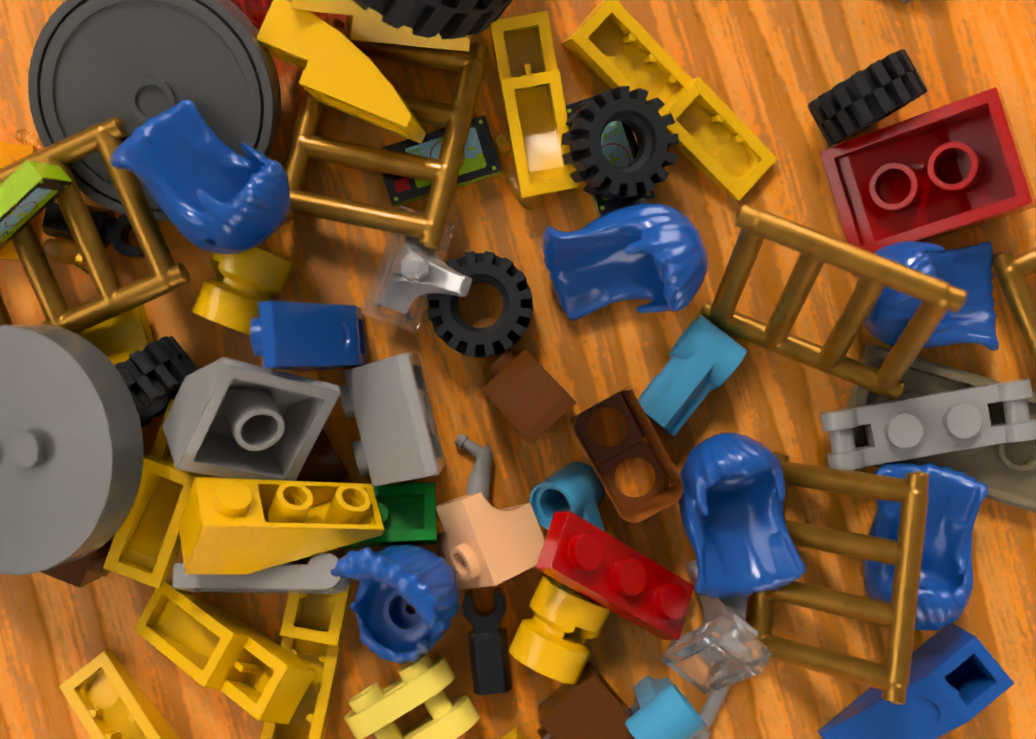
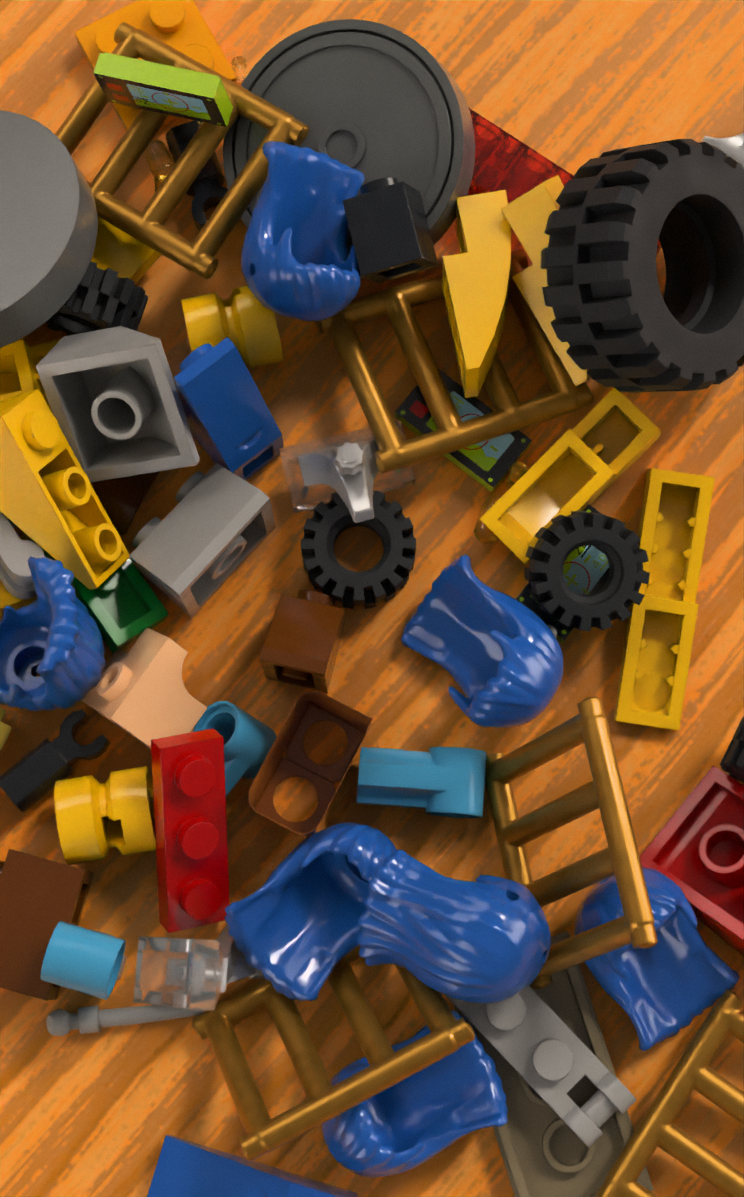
camera: 60 degrees right, 10 degrees down
light grey piece [454,434,493,502] -> none
none -> black brick [343,177,438,283]
none -> blue piece [357,850,551,1003]

